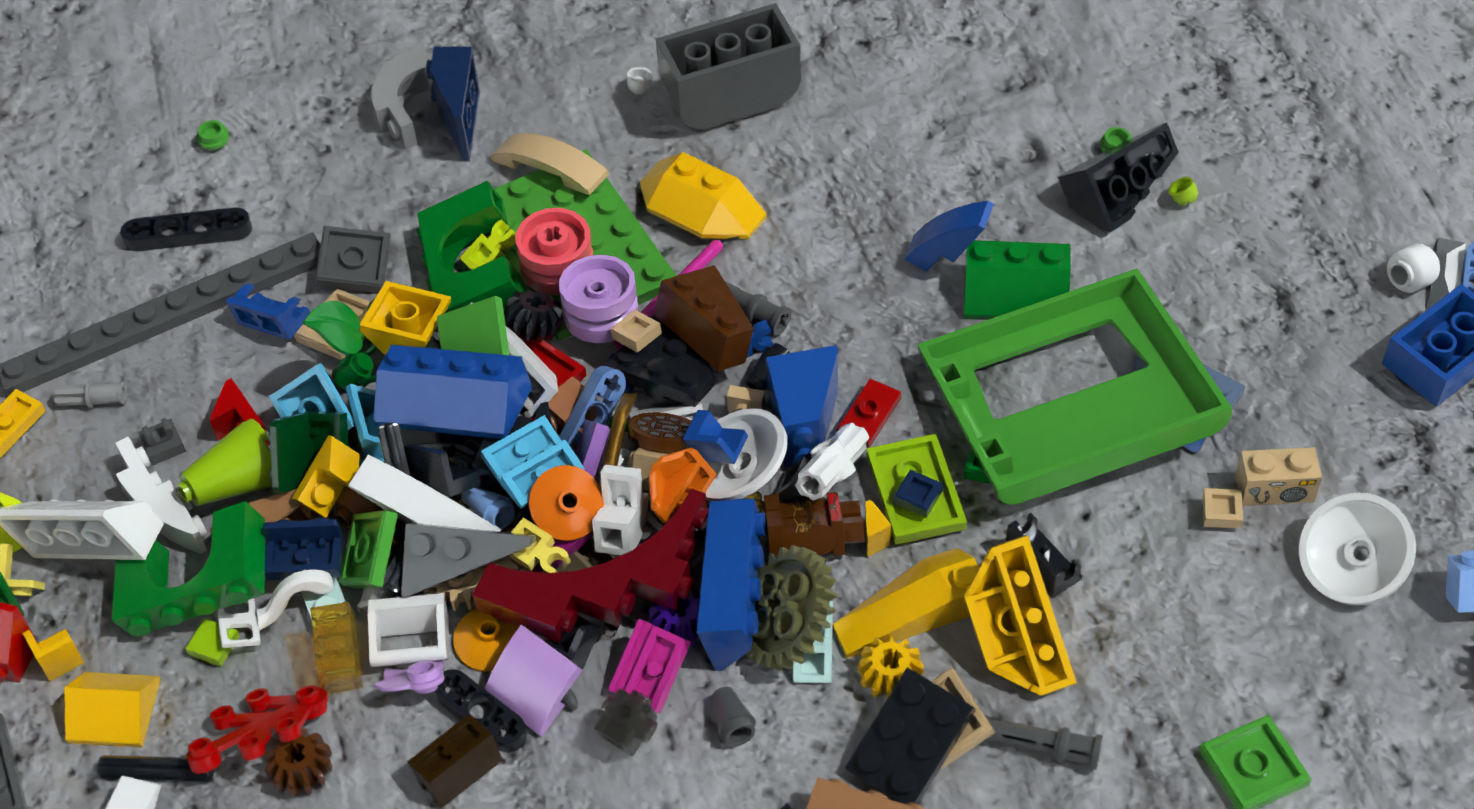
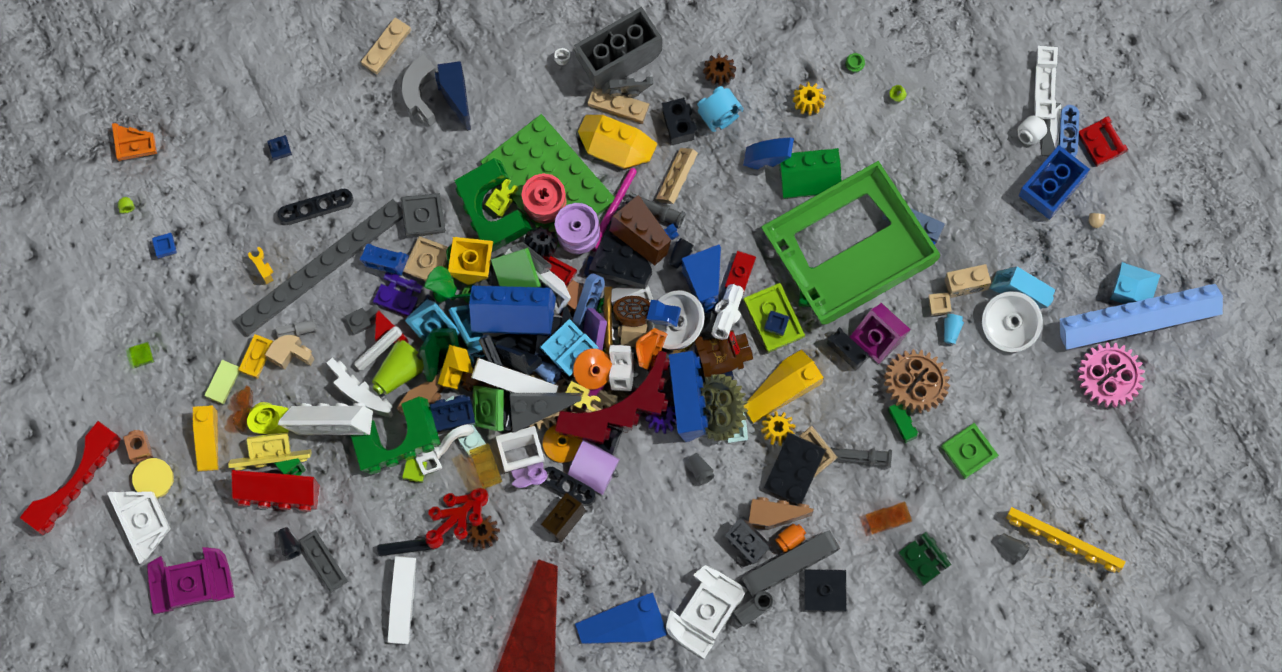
camera: 10 degrees left, 20 degrees up
yellow panel [22,628,85,682] -> none
yellow slope [64,672,161,748] -> none
dark grey tile [138,418,186,465] -> none
bright green plate [197,120,230,150] -> none
tan slope [490,133,609,195] -> none
clear smoke brick [594,688,658,757] -> none
dark pink plate [608,619,691,713] -> none
tan plate [611,310,662,353] -> none
tan plate [727,385,766,414] -> none
yellow slope [865,499,891,557] -> none
yellow wedge [963,535,1077,696] -> none
black wedge [1058,122,1179,233] -> none
none -> yellow plate [248,247,274,284]
none -> tan brick [265,335,315,369]
none -> dark blue tile [267,135,292,161]
none -> dark grey plate [345,305,381,335]
none -> white axle [354,326,402,371]
none -> tan plate [361,17,411,75]
none -> dark purple plate [373,272,423,317]
none -> dark grey tile [510,242,552,274]
none -> tan plate [588,86,649,124]
none -> dark grey wing [602,76,653,97]
none -> tan plate [656,148,698,204]
none -> black brick [662,98,697,145]
none -> medium azure brick [697,86,744,132]
none -> reddish brown gear [703,53,736,87]
none -> yellow gear [792,82,826,116]
none -> magenta slope [850,303,911,364]
none -> medium nougat gear [884,349,950,413]
none -> green piece [888,404,918,443]
none -> medium azure cone [944,314,964,344]
none -> medium azure slope [990,267,1055,309]
none -> white slope [1034,46,1058,120]

